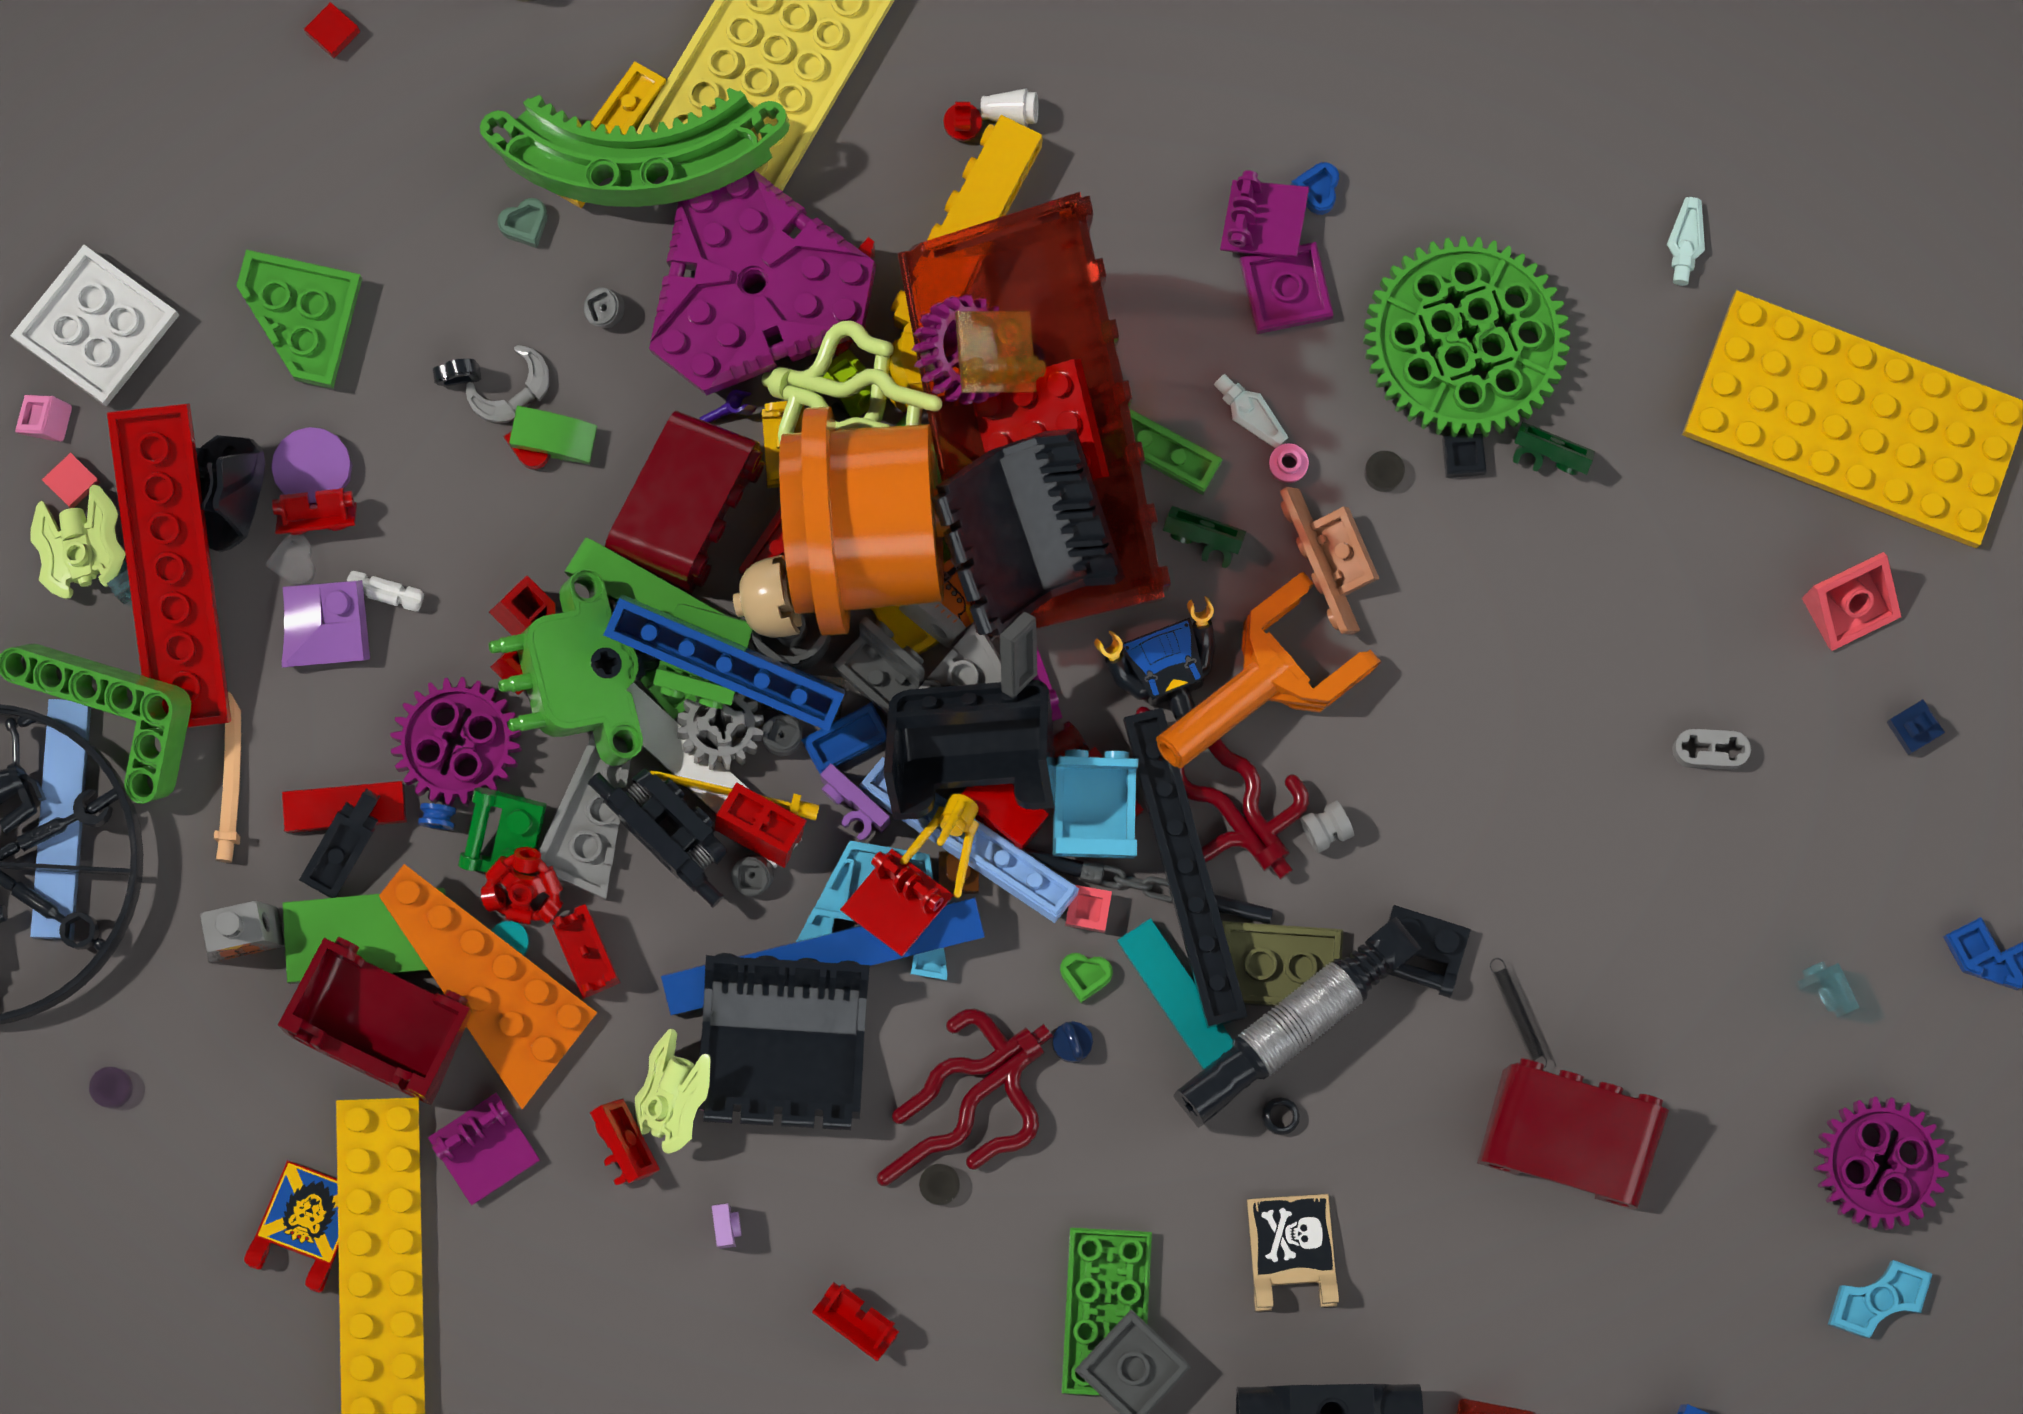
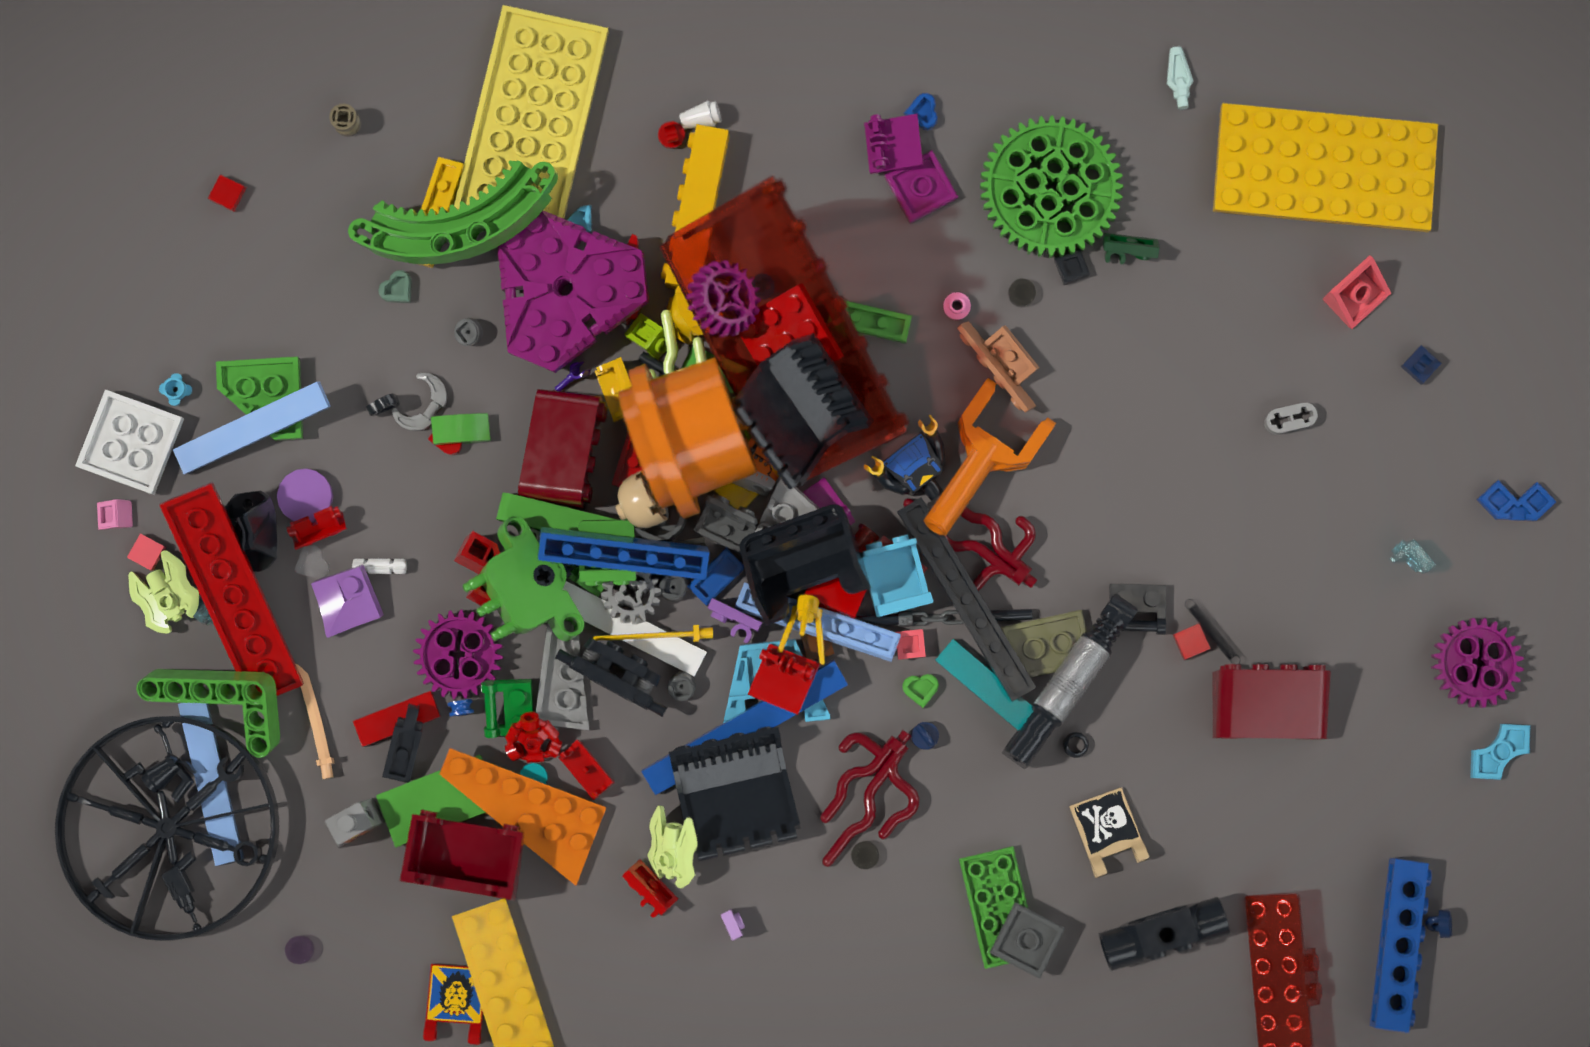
camera: 10 degrees left, 5 degrees up
magenta hinge [428,1092,540,1206] -> none
red hinge [715,782,807,868] -> none
yellowish green plant [762,321,942,444] -> none
red hinge [812,1282,900,1362] -> none
clear yellow hinge [955,311,1046,393] -> none
dark grey tile [1000,612,1037,697] -> none
dark green plate [1162,506,1247,568] -> none
light aqua piece [1214,374,1289,448] -> none
light grey wheel [1300,800,1354,853] -> none
none -> medium azure plate [159,373,192,406]
none -> light blue tile [173,382,331,474]
none -> medium azure tile [567,205,592,233]
none -> red tile [1173,624,1211,660]

